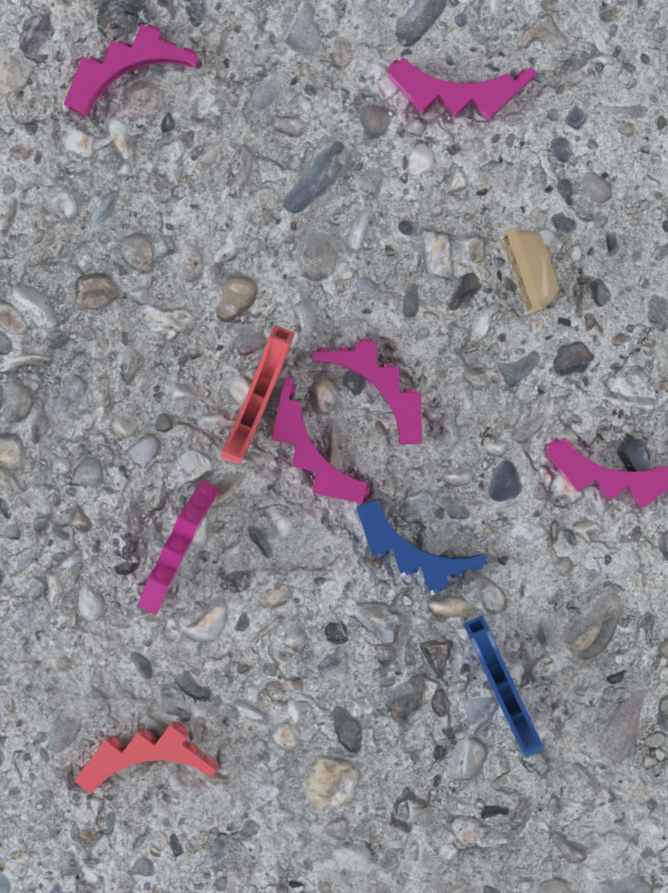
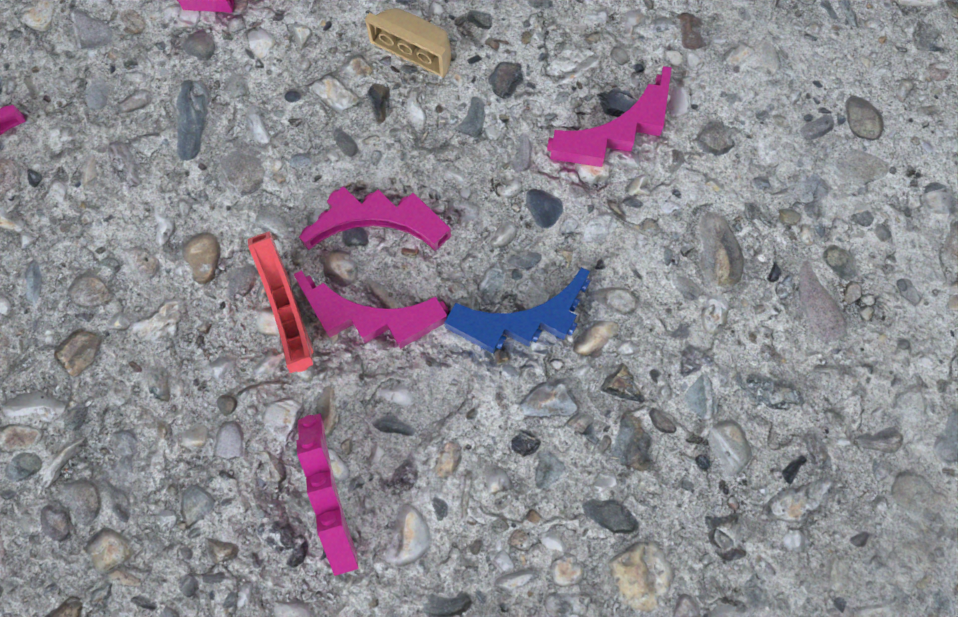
camera: 45 degrees left, 15 degrees down
blue arch [463,615,545,758] -> none

